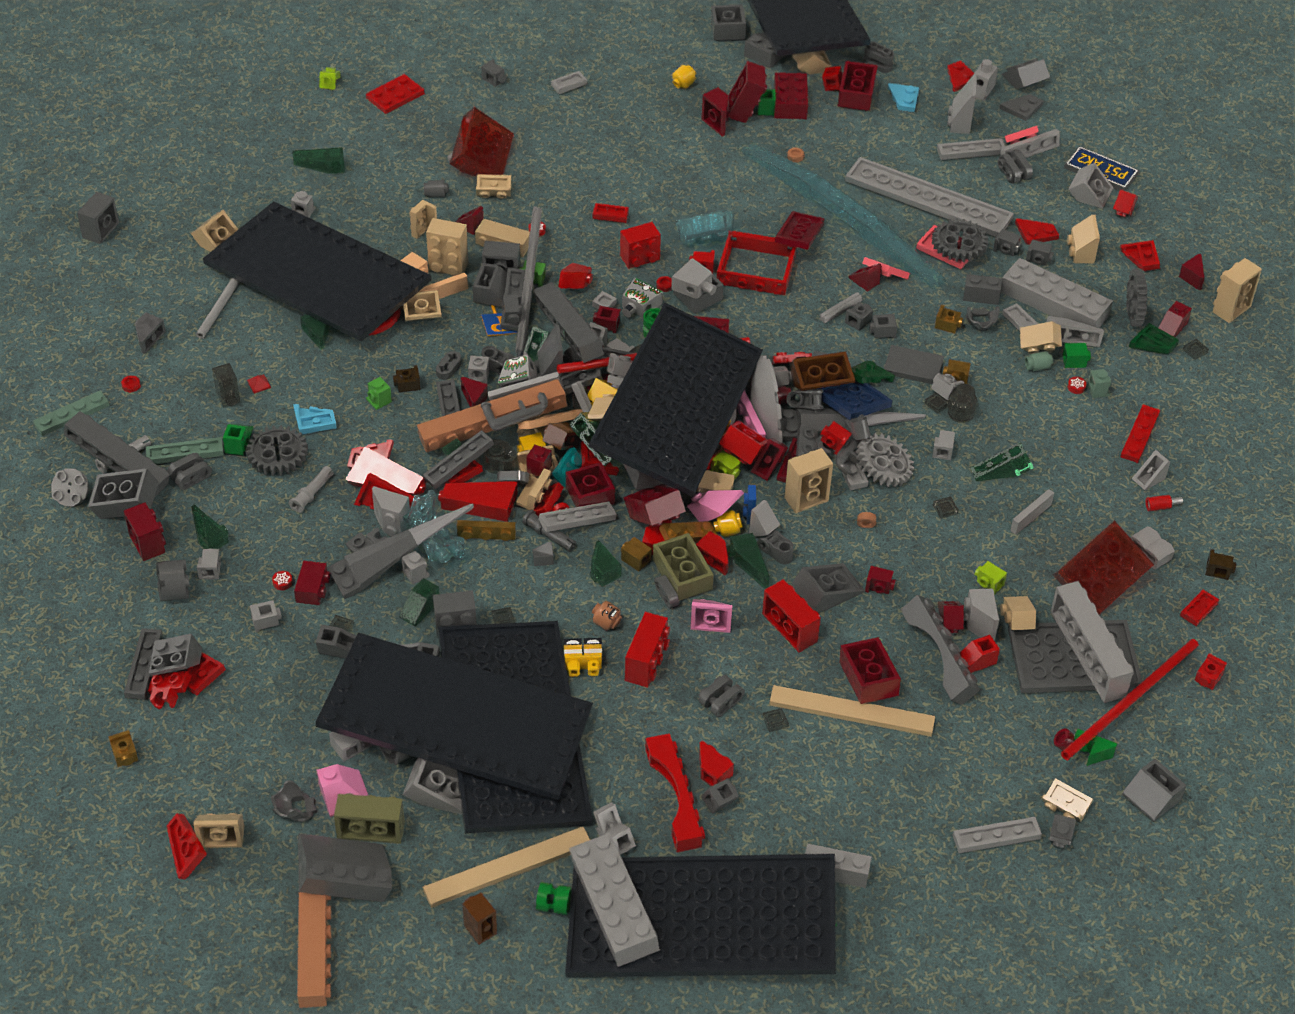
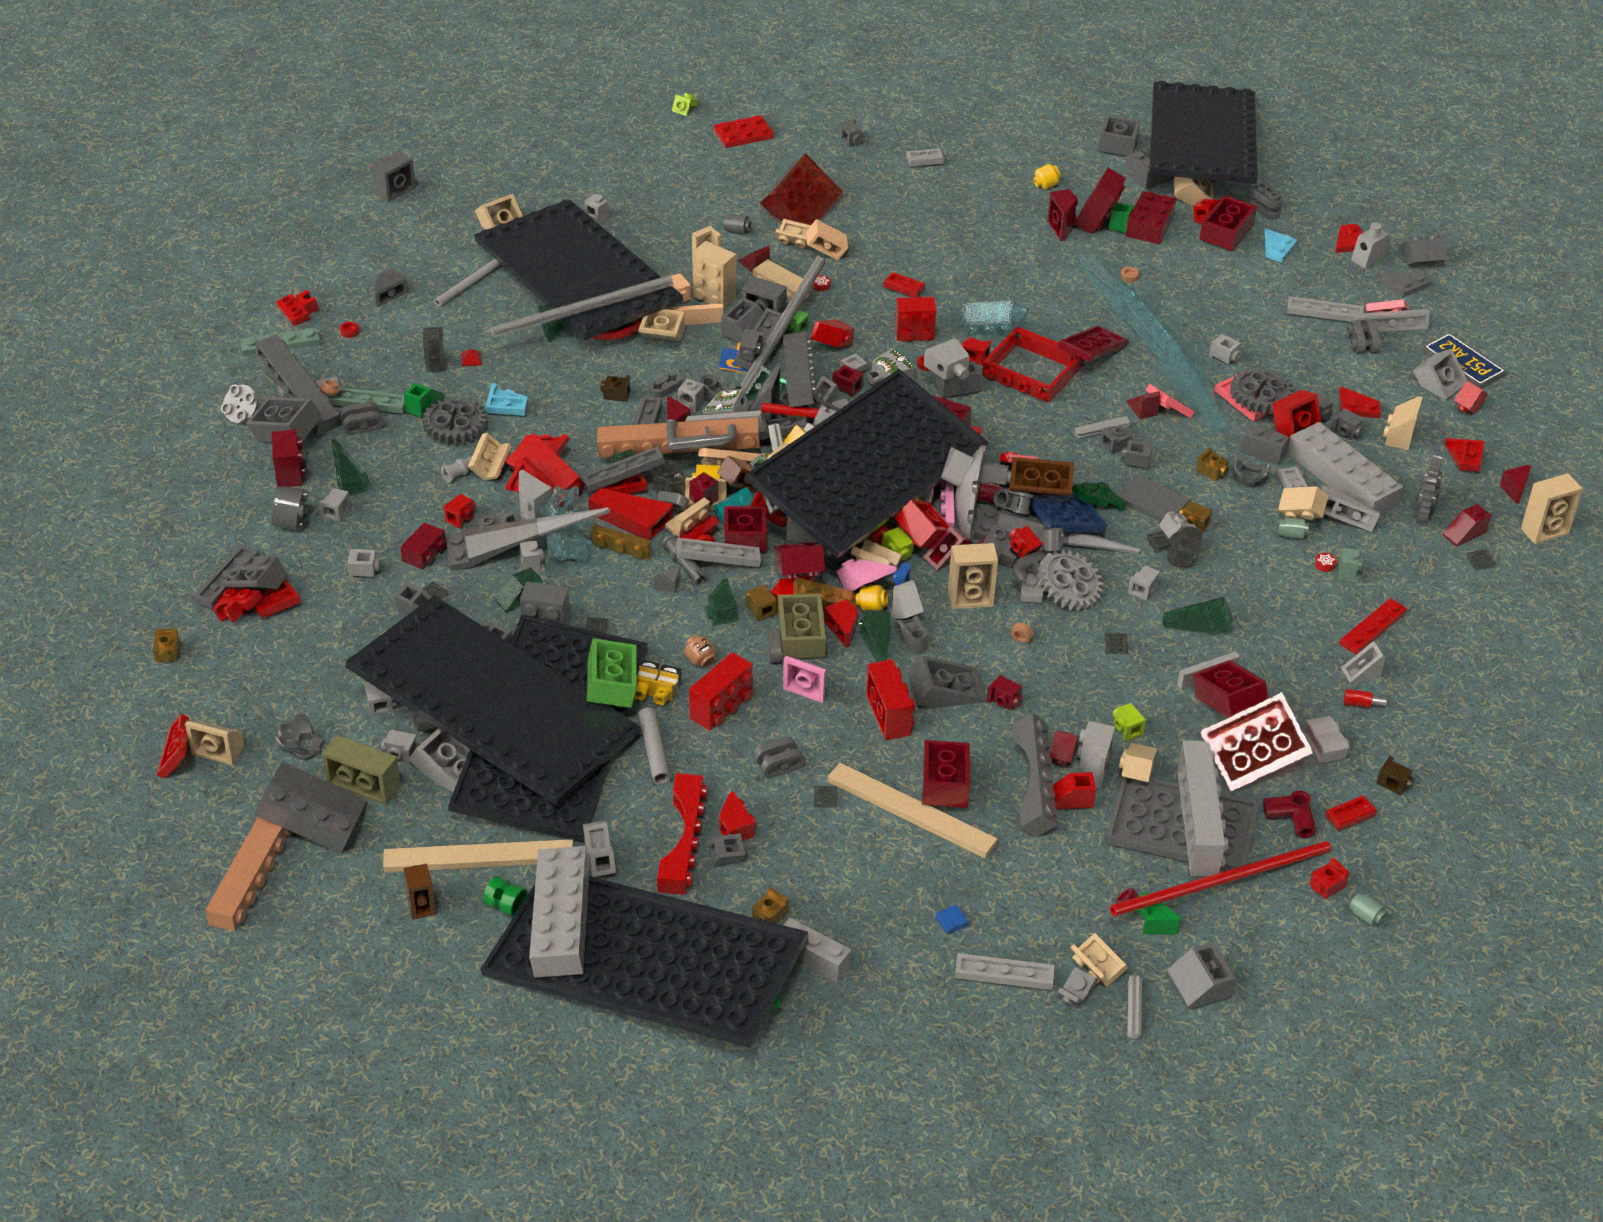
camera: 20 degrees right, 5 degrees down
red tile [272,571,293,590] -> none
clear green slope [292,147,345,174] -> none
bright pink slope [317,764,368,817] -> none
bright green brick [366,377,392,410] -> none
light grey plate [845,157,1014,237] -> none
light grey slope [947,75,977,134] -> none
green brick [1062,343,1091,368] -> none
dark green wing [1129,323,1179,354] -> none
none -> red plate [276,290,319,326]
none -> nougat plate [320,380,340,396]
none -> light grey brick [381,729,418,765]
none -> red brick [444,493,476,529]
none -> tan bracket [468,433,511,480]
none -> light grey axle [490,275,674,338]
none -> bright green brick [587,639,636,708]
none -> light grey piece [638,707,671,784]
none -> pearl gold brick [752,886,789,924]
none -> light nougat brick [806,219,848,260]
none -> blue tile [935,905,969,935]
none -> light grey slope [941,447,974,487]
none -> light grey axle [1127,975,1142,1039]
none -> dark red brick [1192,660,1269,720]
none -> light grey brick [1209,334,1241,364]
none -> dark red piece [1263,790,1316,838]
none -> red brick [1272,390,1321,443]
none -> sand green brick [1349,893,1387,926]

